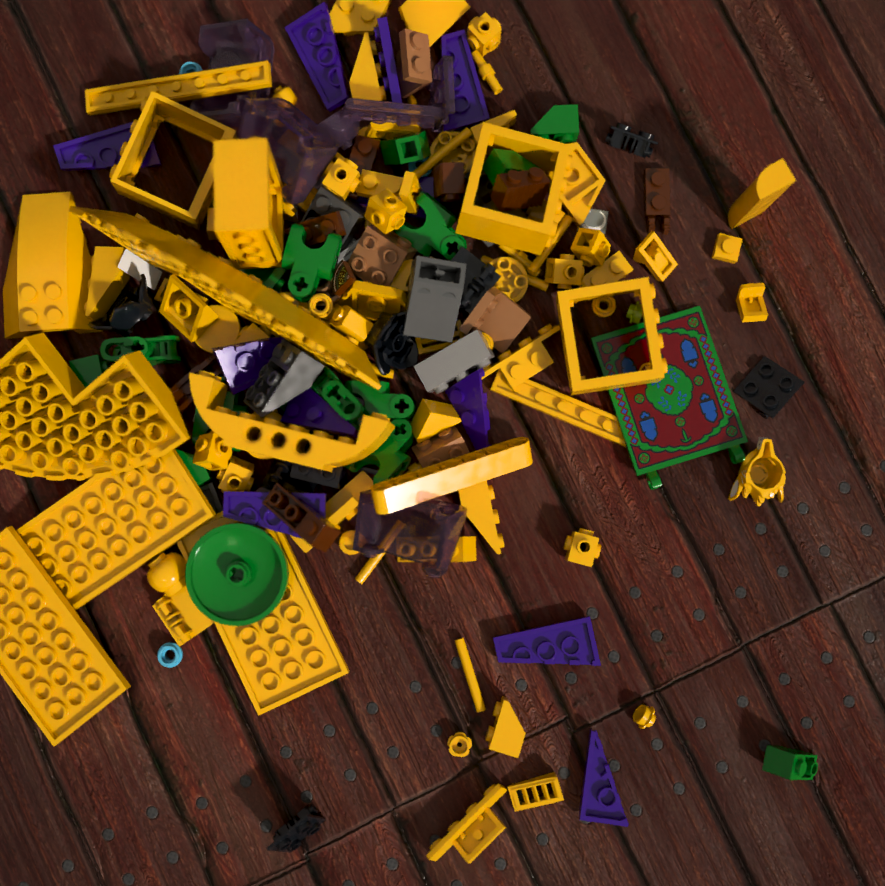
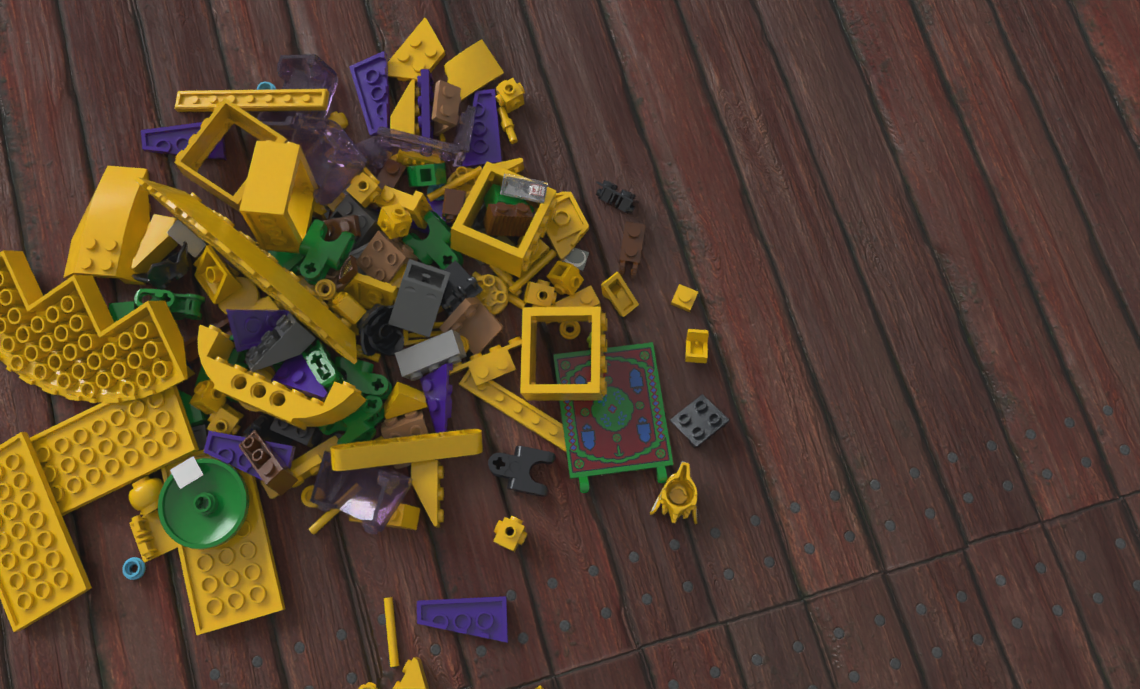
camera: 15 degrees right, 10 degrees down
green slope [530,104,579,144] -> none
yellow brick [728,158,796,229] -> none
none -> white sticker [170,456,203,489]
none -> black piece [488,446,556,497]
none -> clear slope [500,173,548,204]

